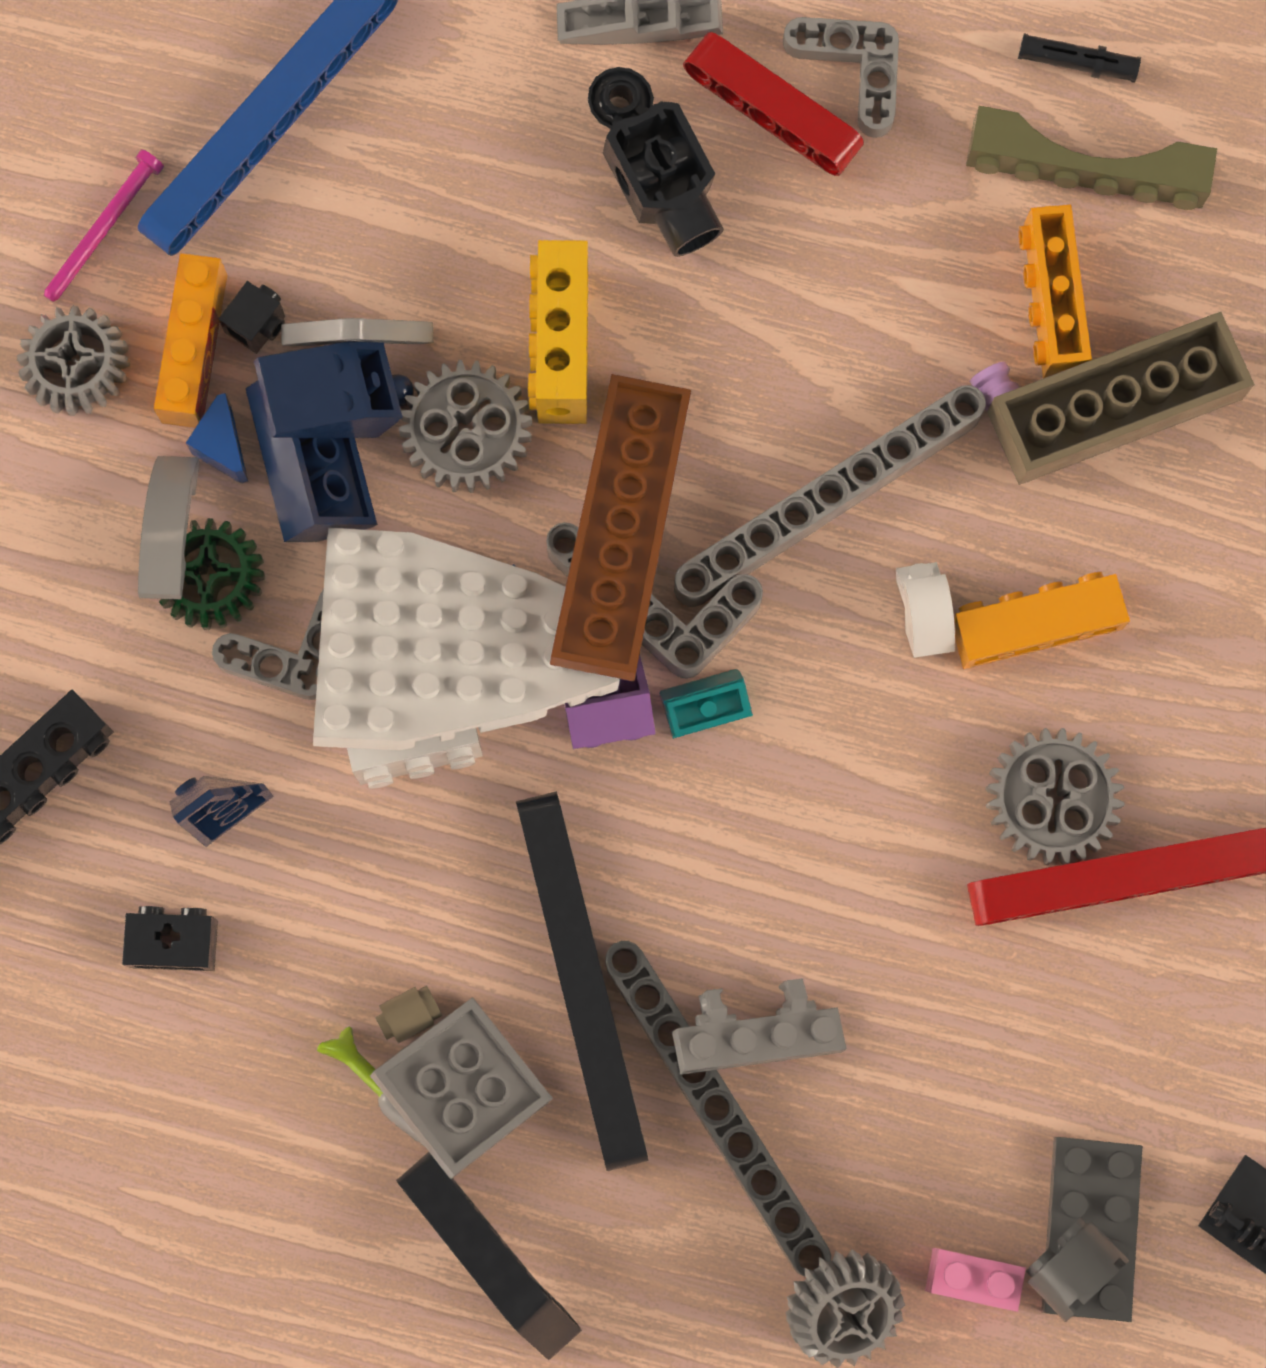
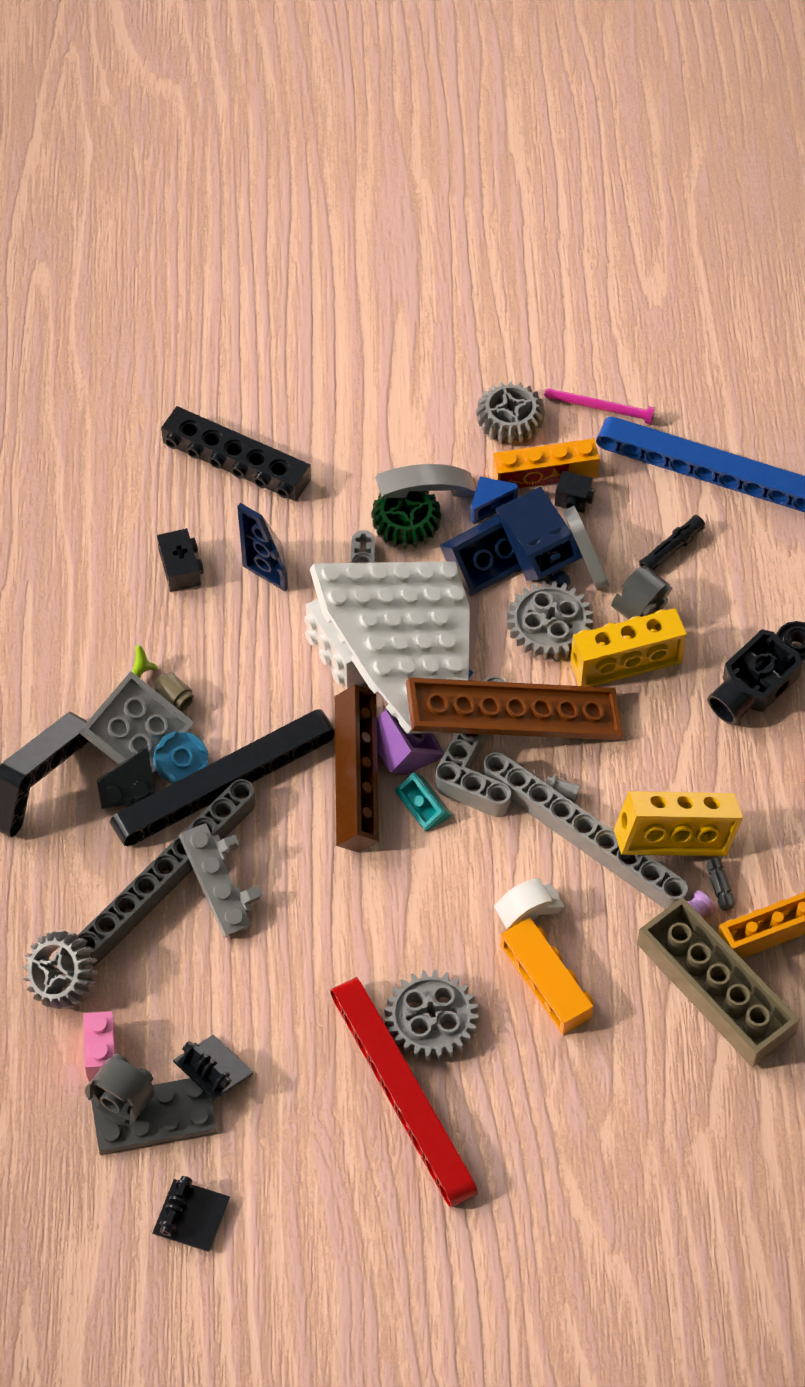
camera: 75 degrees right, 20 degrees down
none -> black wing [97,746,156,809]
none -> dark azure tile [153,731,208,784]
none -> black hinge [173,1034,254,1100]
none -> reddish brown brick [334,684,379,853]
none -> light grey pin [546,775,580,802]
none -> dark grey brick [611,565,672,620]
none -> yellow brick [614,791,743,856]
none -> black pin [639,515,706,571]
none -> dark grey axle [706,857,736,911]

